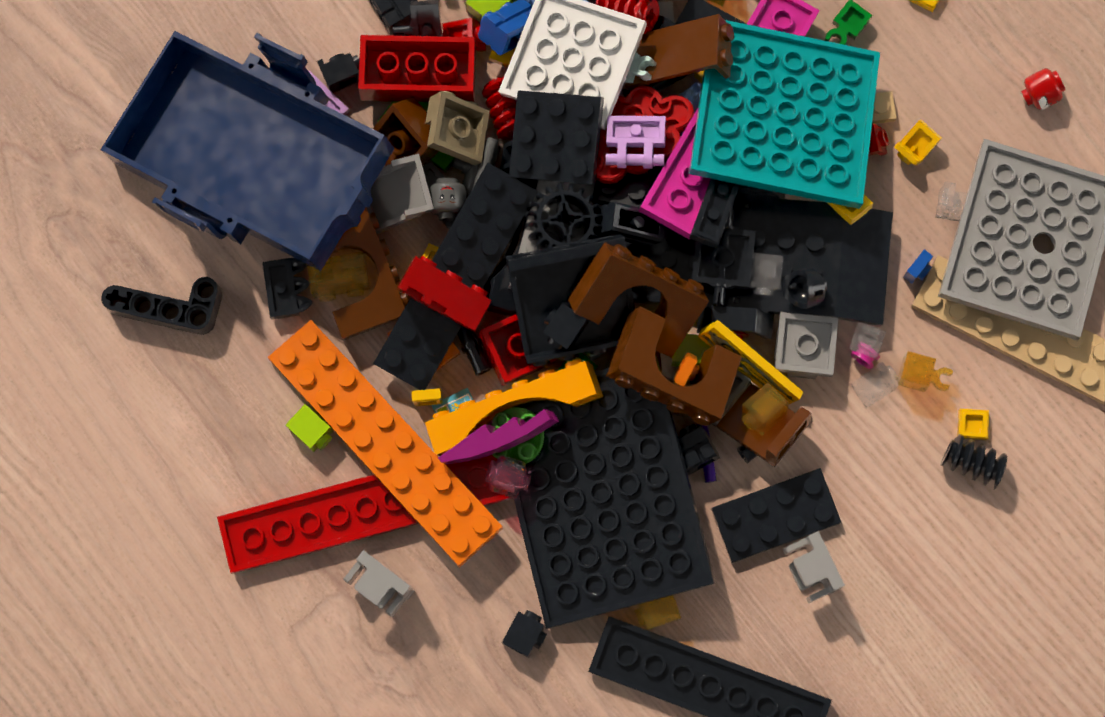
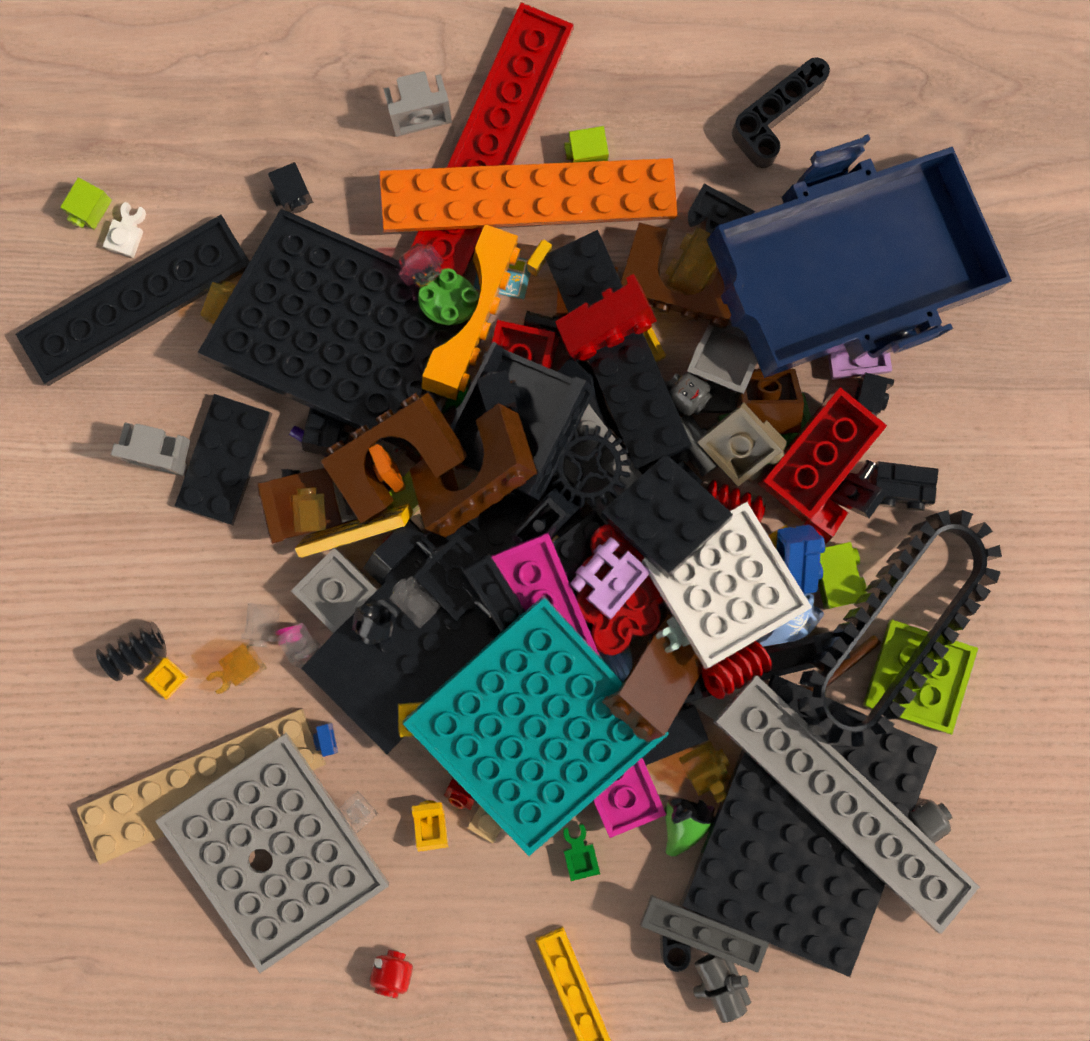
camera: 120 degrees right, 5 degrees up
magenta slope [438,409,559,464] -> none

